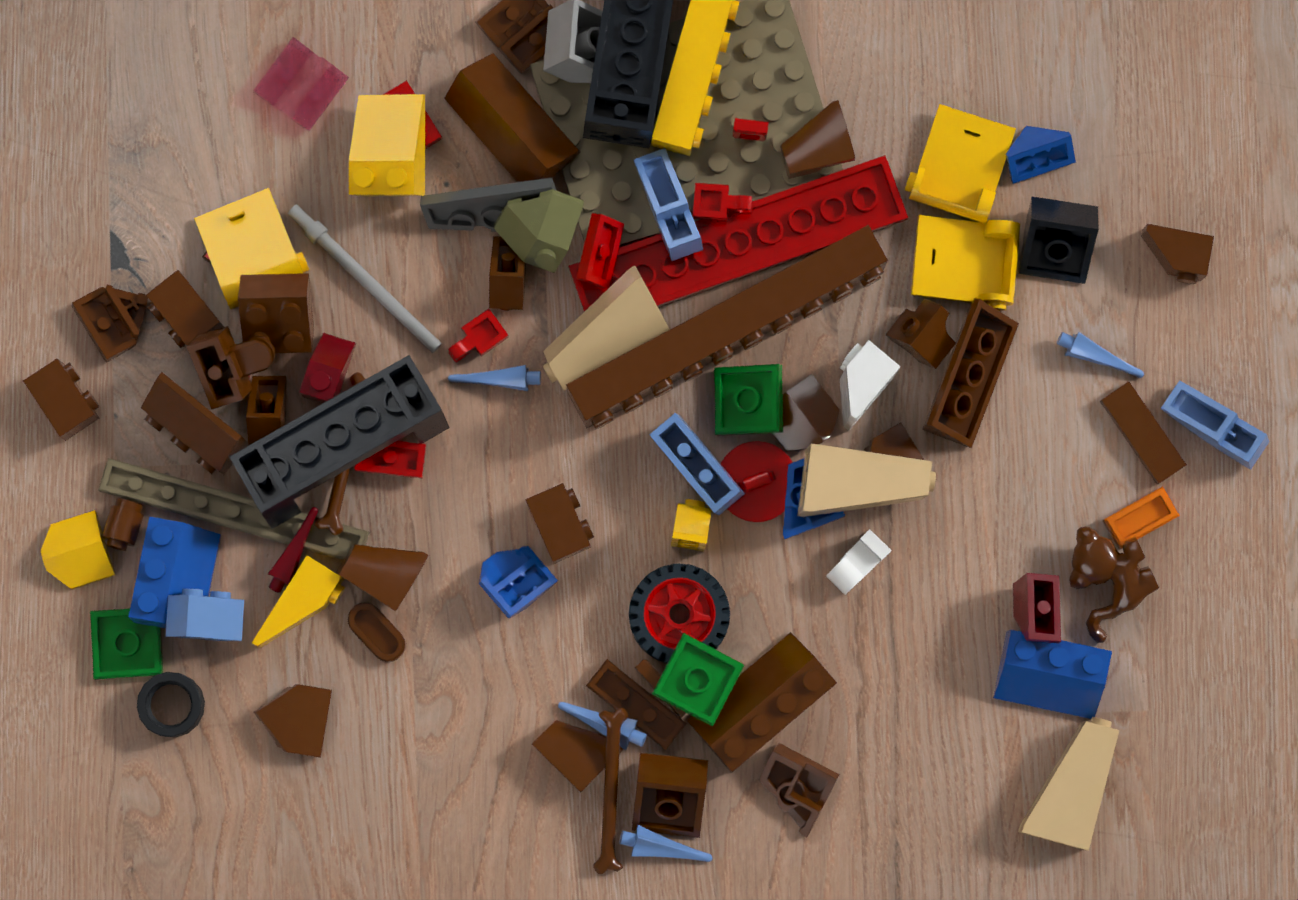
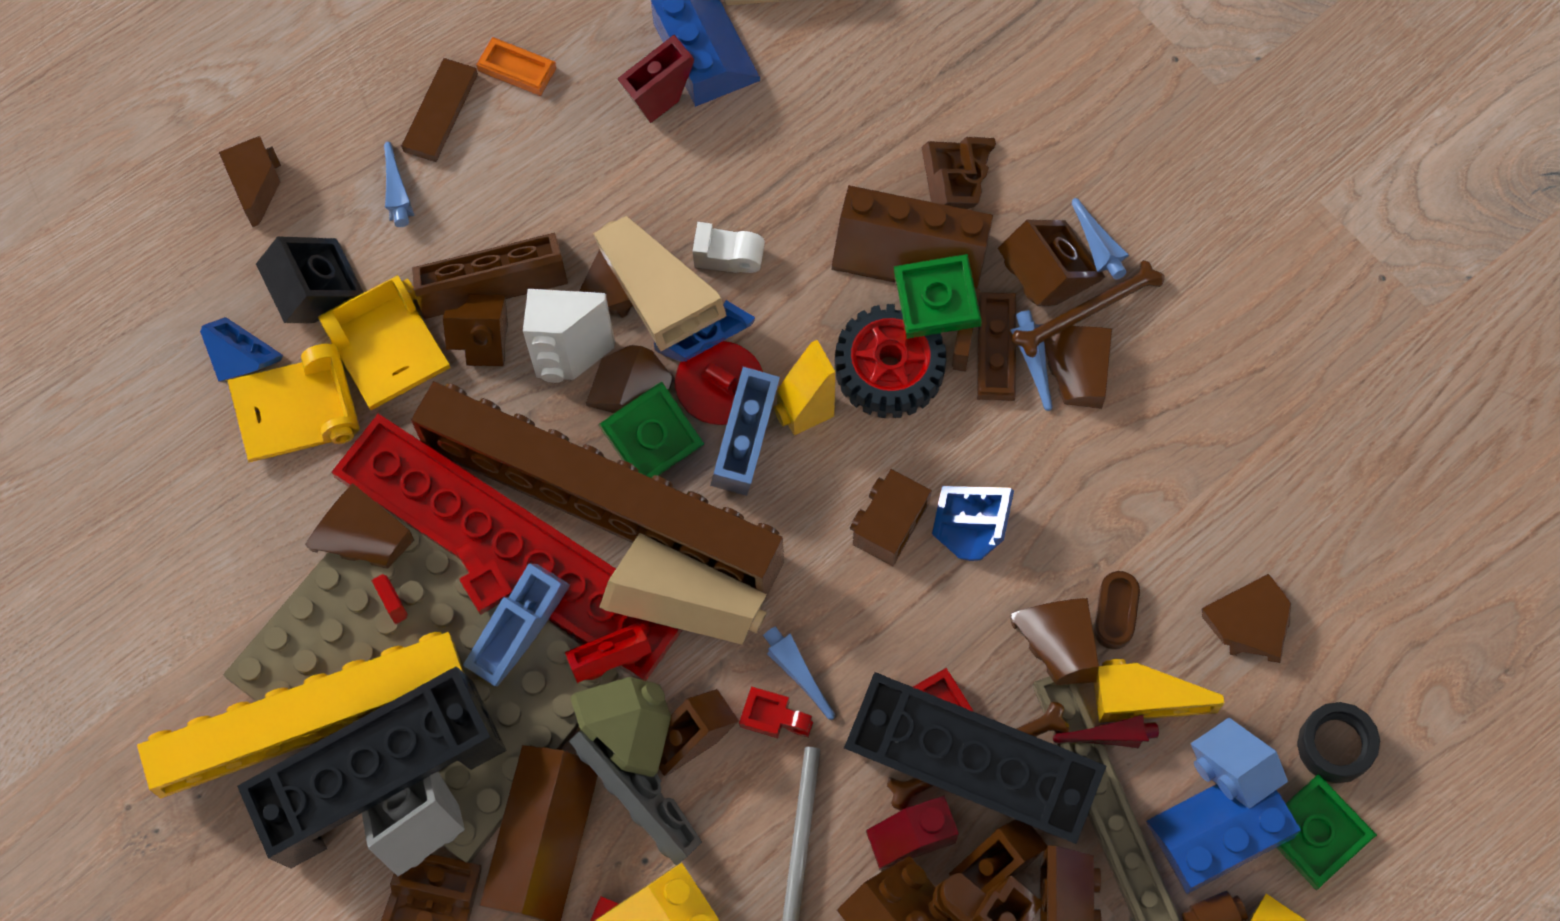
camera: 120 degrees left, 15 degrees down
reddish brown animal [1069,526,1159,643] -> none
medium blue slope [1161,380,1269,470] -> none

